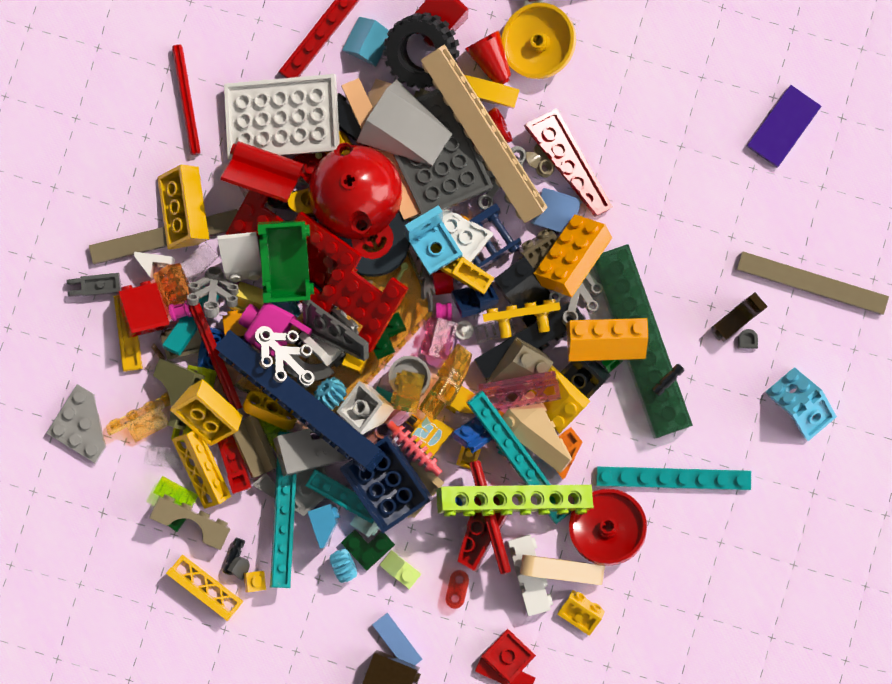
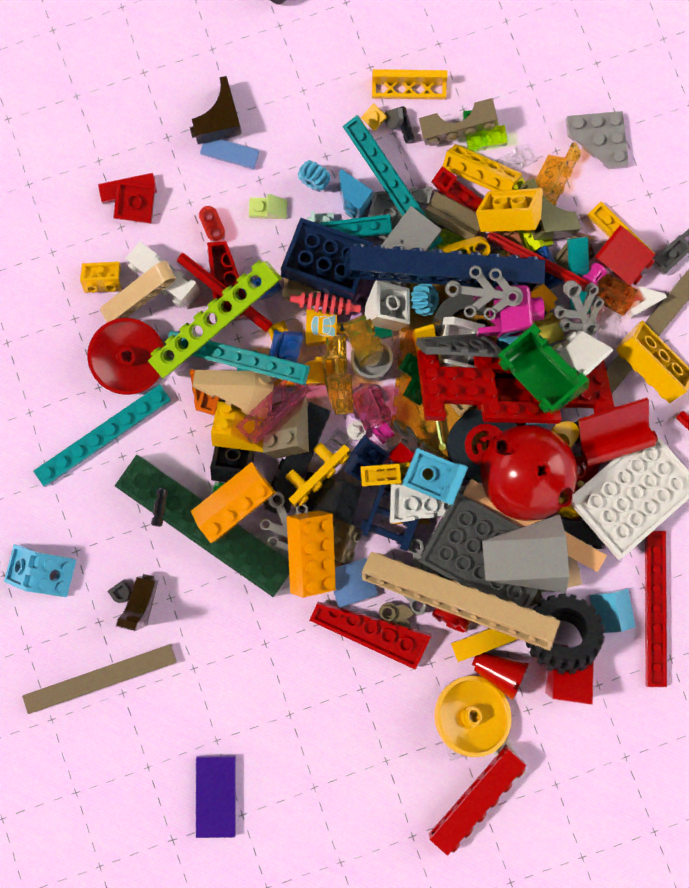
camera: 145 degrees right, 0 degrees up
dark green plate [341,529,395,571] -> none

